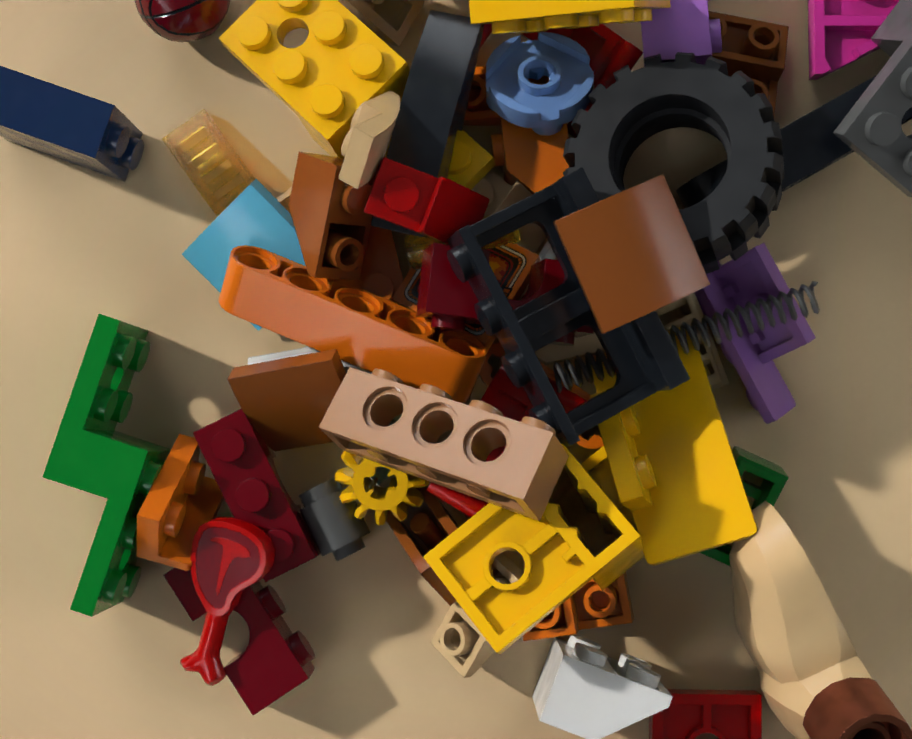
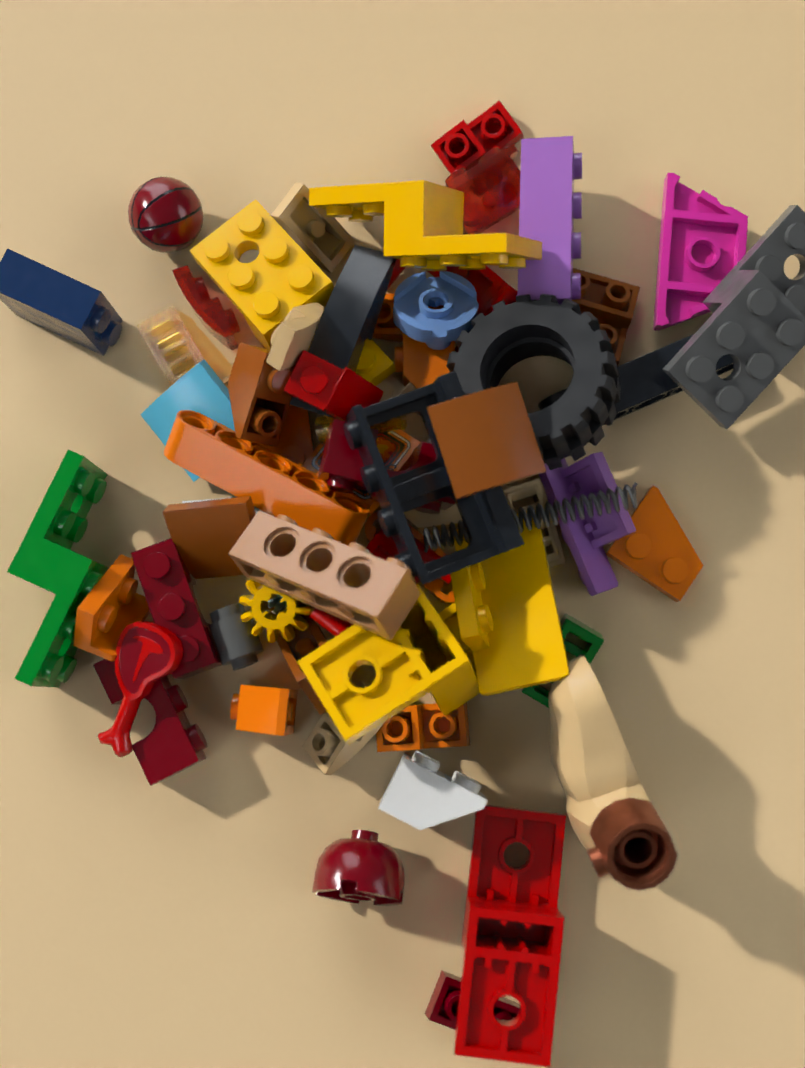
camera: 10 degrees right, 5 degrees down
none -> clear red slope [172,265,241,350]
none -> orange slope [230,685,298,736]
none -> orange wing [606,485,704,602]

